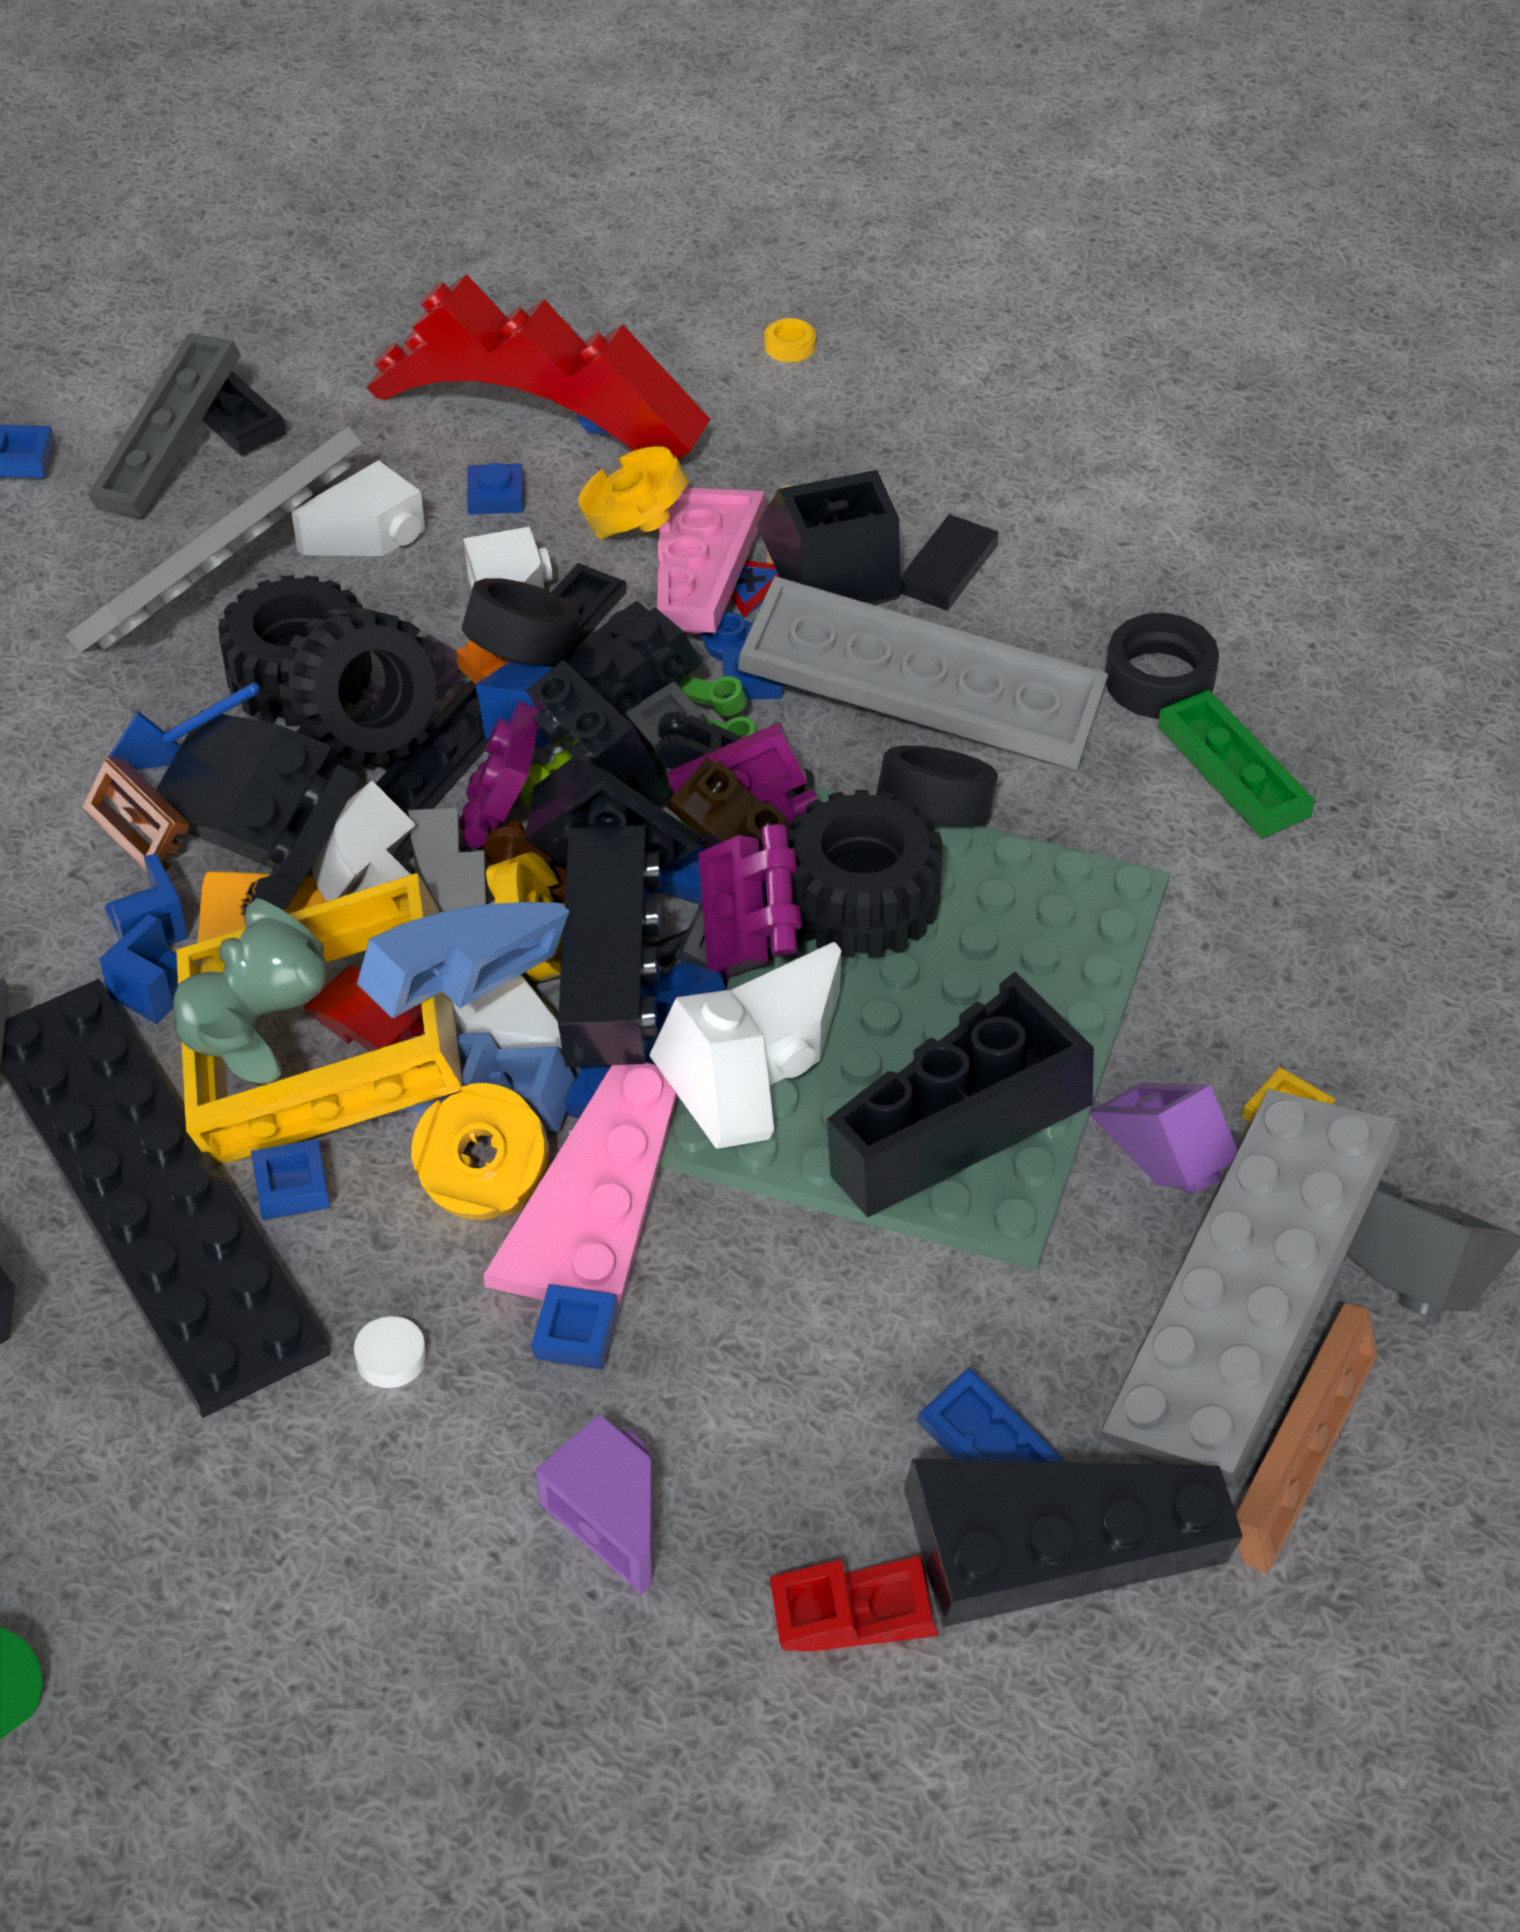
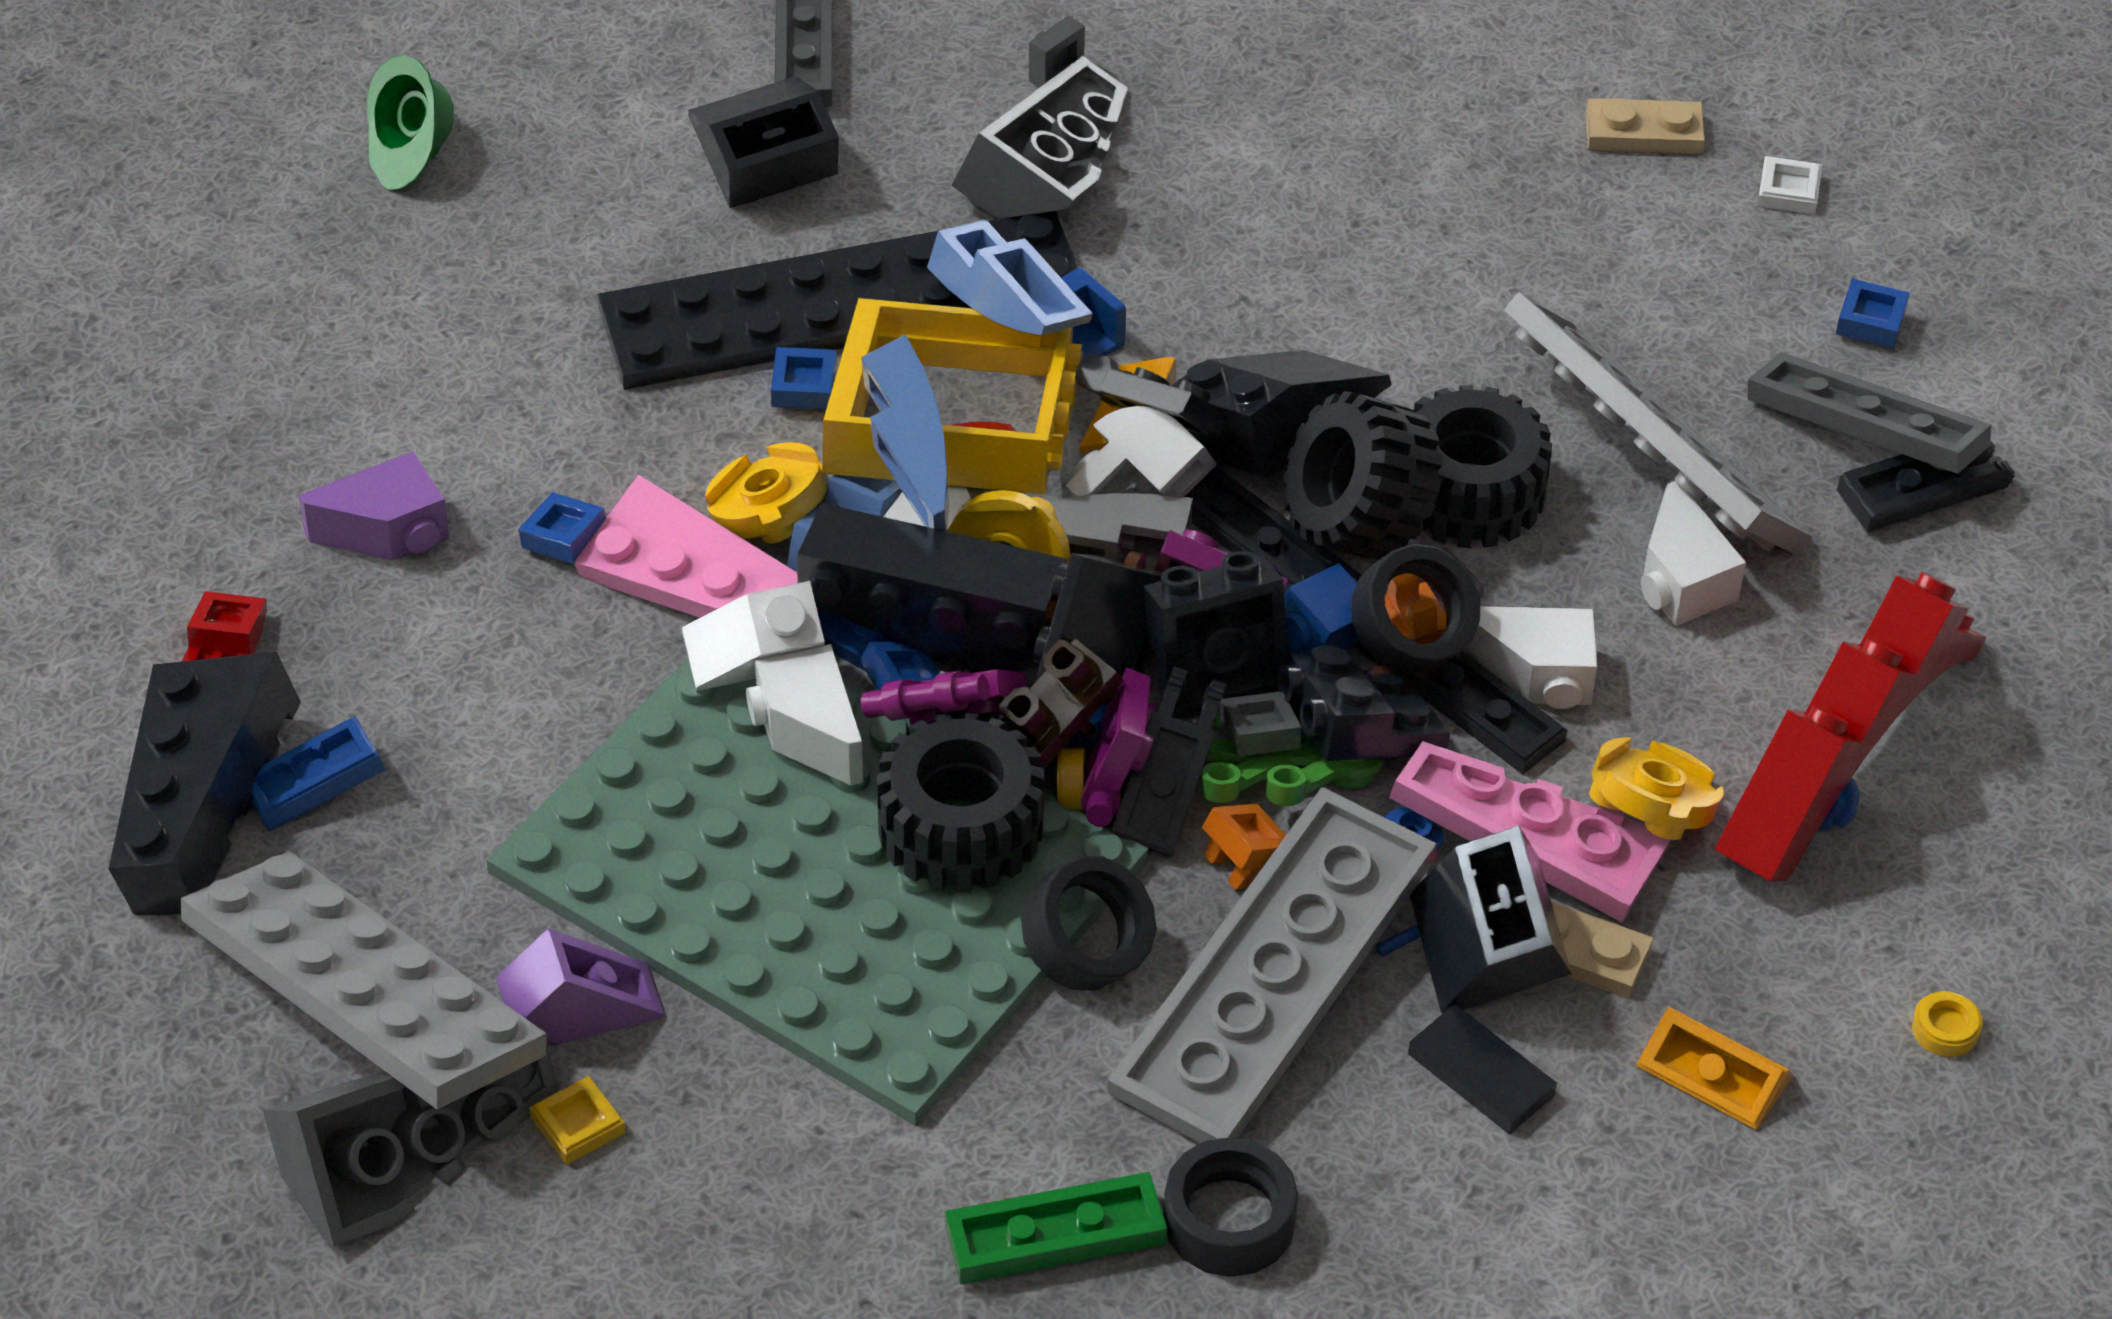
camera: 105 degrees right, 0 degrees up
dark orange tile [82,756,191,872] -> none
blue piece [99,683,260,771] -> none
blue panel [105,853,188,946] -> none
sand green animal [173,898,328,1086] -> none
white tile [354,1316,426,1388] -> none
blue plate [467,463,524,515] -> none
black wedge [827,972,1094,1218] -> none
nougat tile [1236,1303,1378,1573] -> none
none -> medium blue slope [927,220,1093,335]
none -> orange tile [1201,804,1286,890]
none -> light orange slope [1636,1006,1794,1130]

